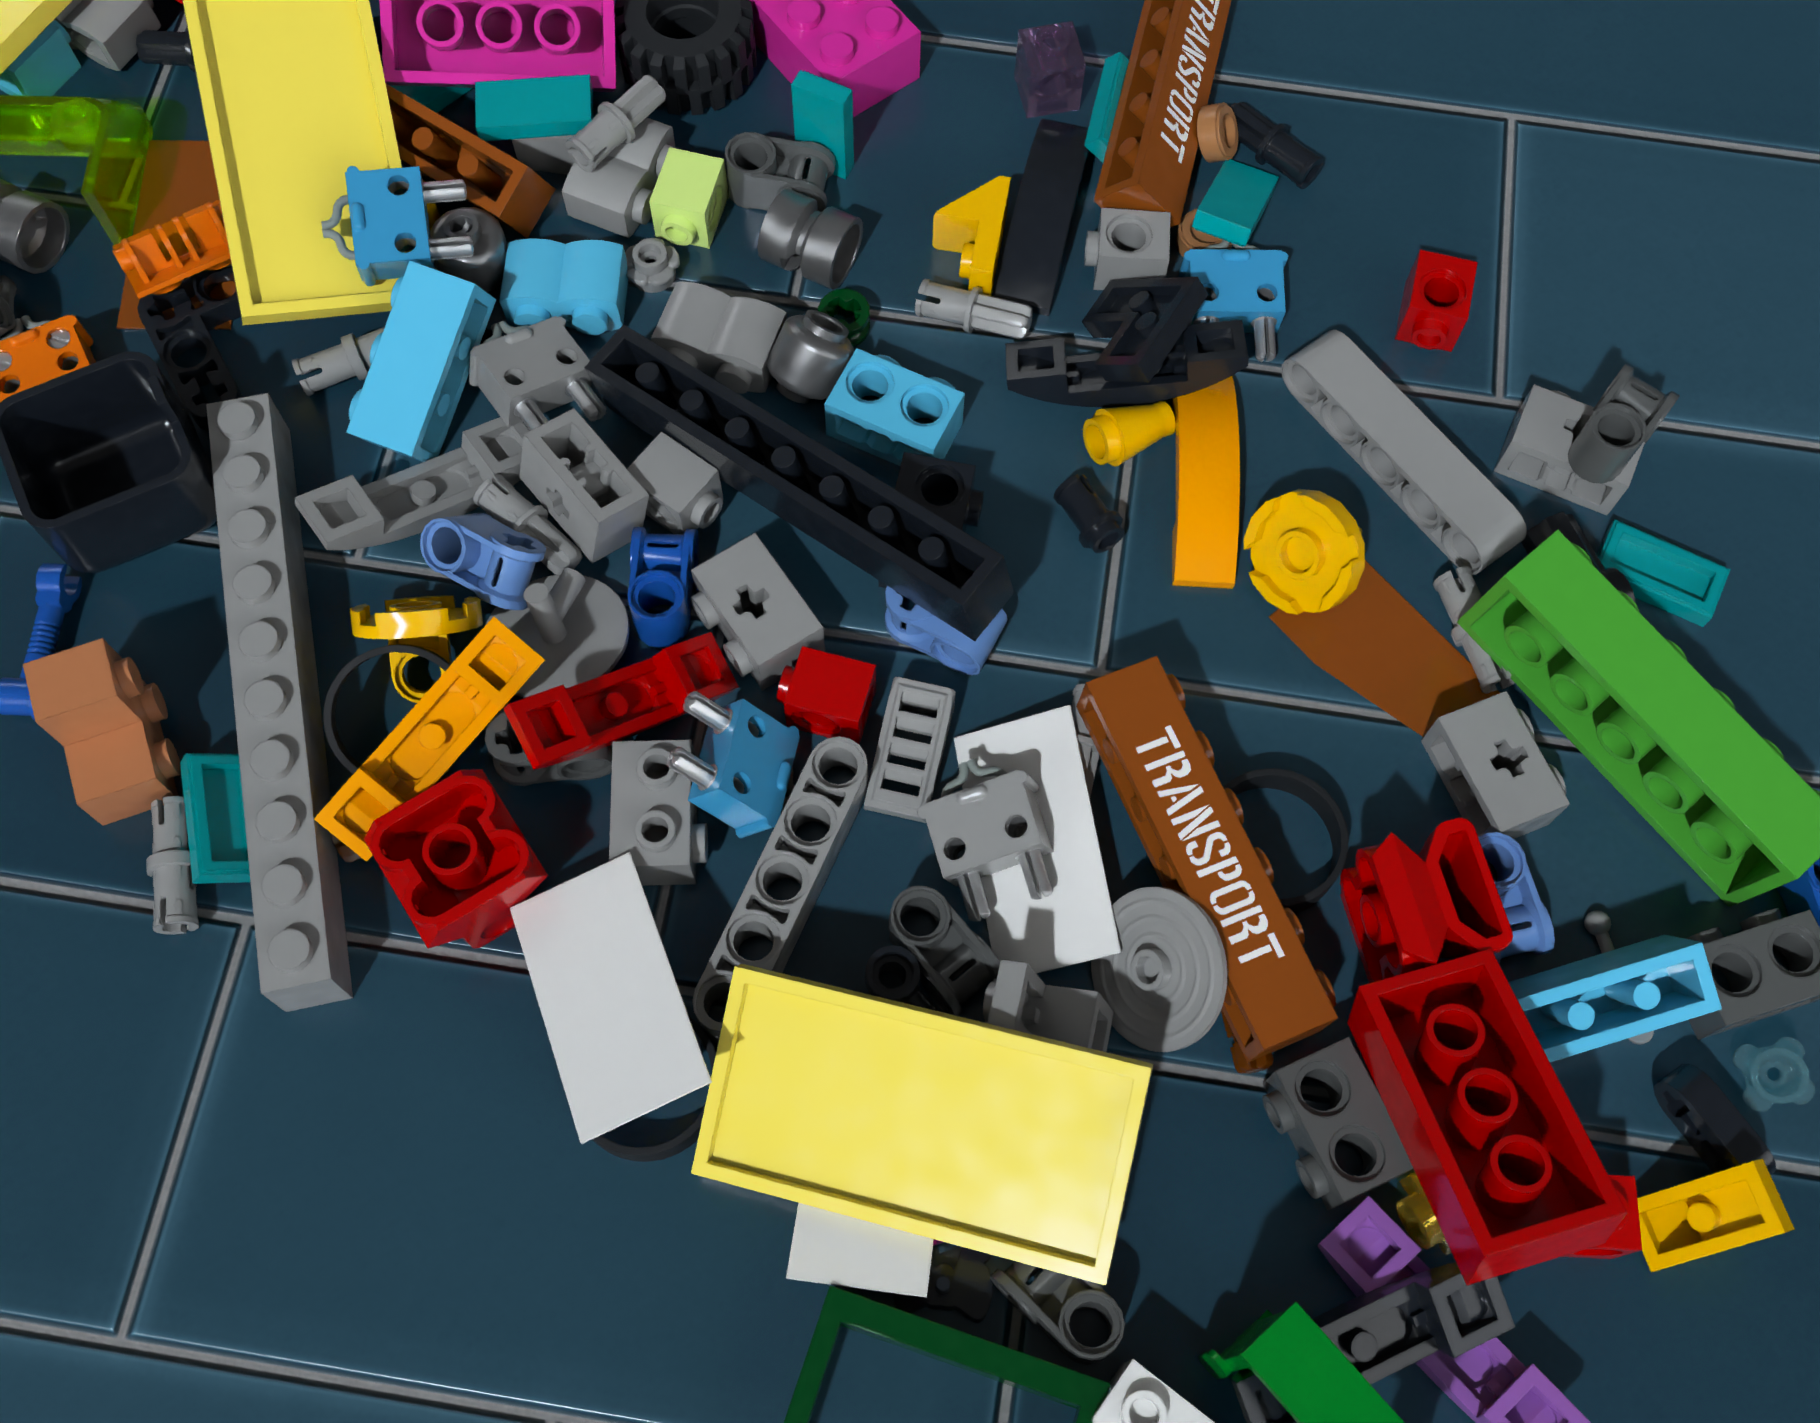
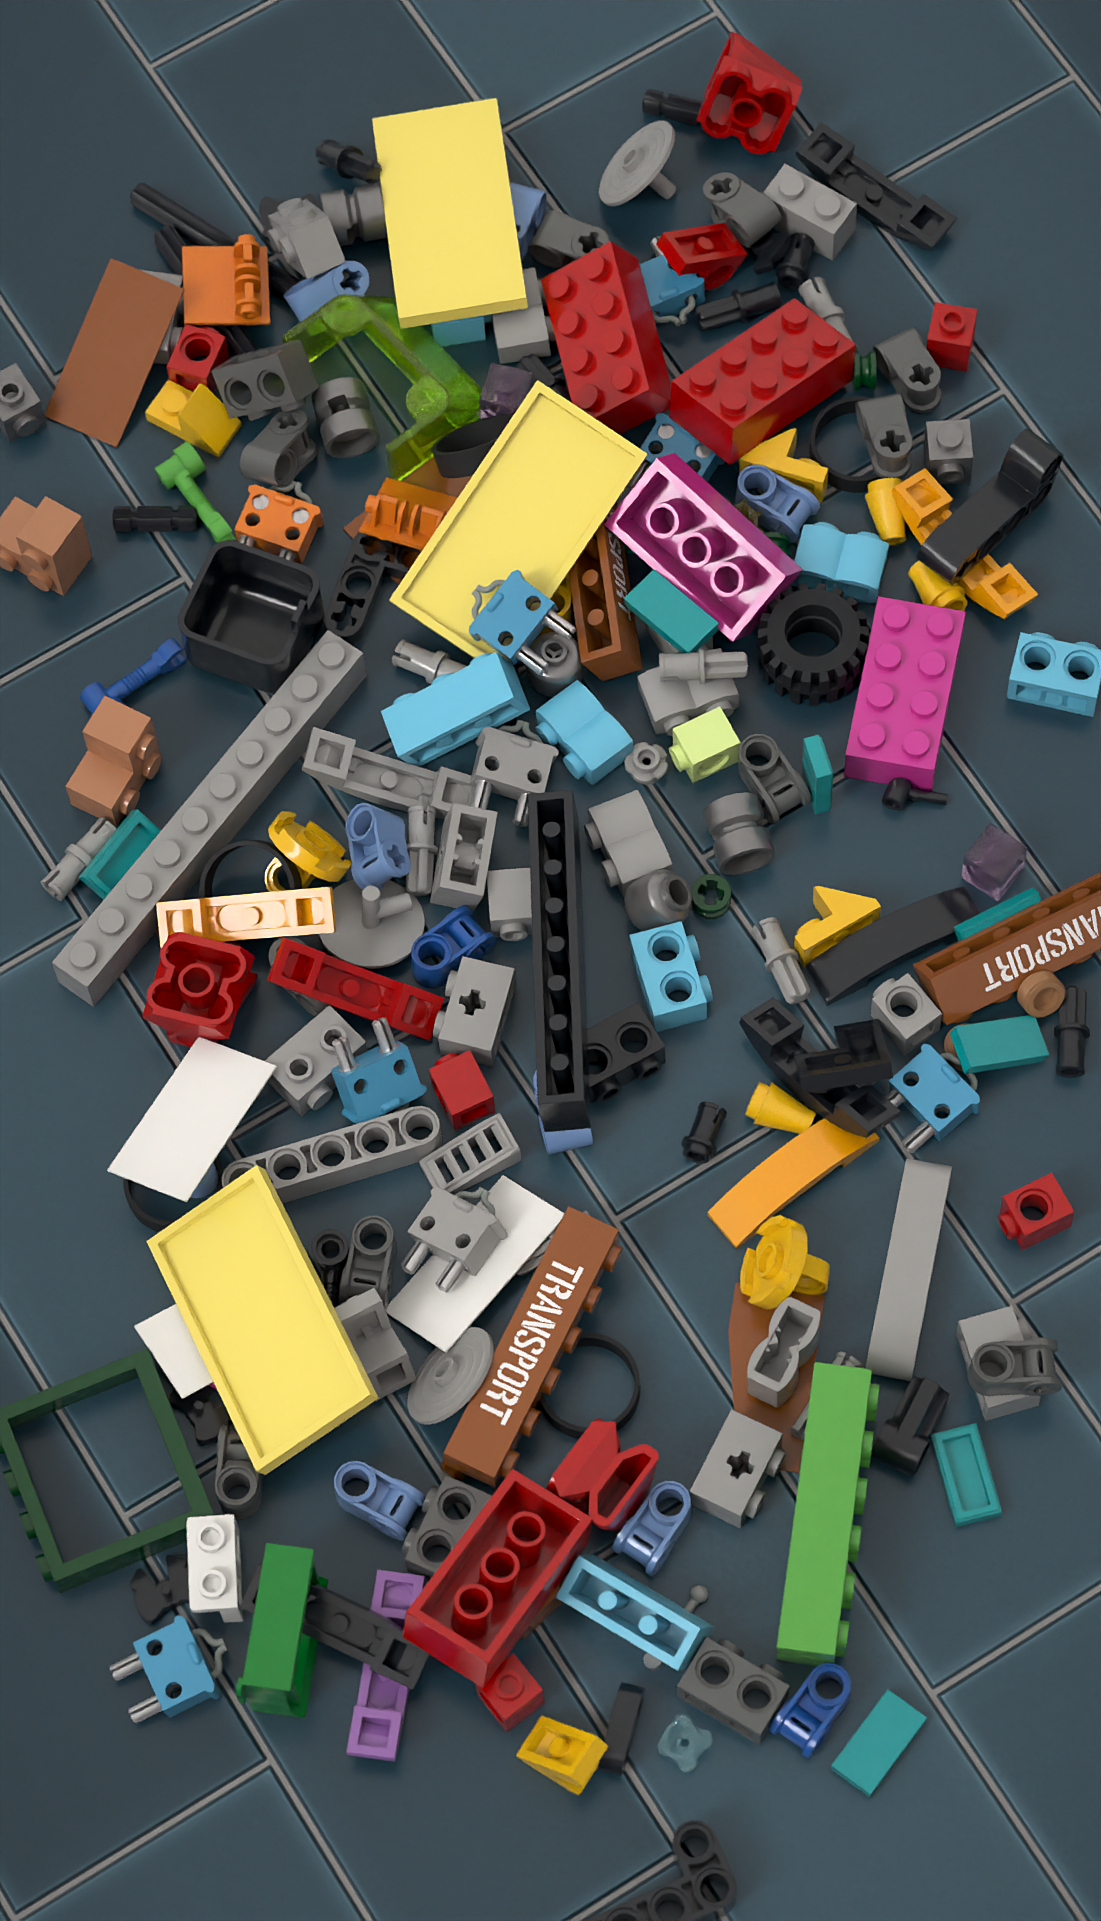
camera: 55 degrees right, 0 degrees up
none -> medium blue piece [334,1461,426,1541]
none -> black tyre [431,414,514,478]
none -> clear purple brick [479,362,534,419]
none -> light grey brick [747,1297,820,1408]
none -> black hand [881,778,947,811]

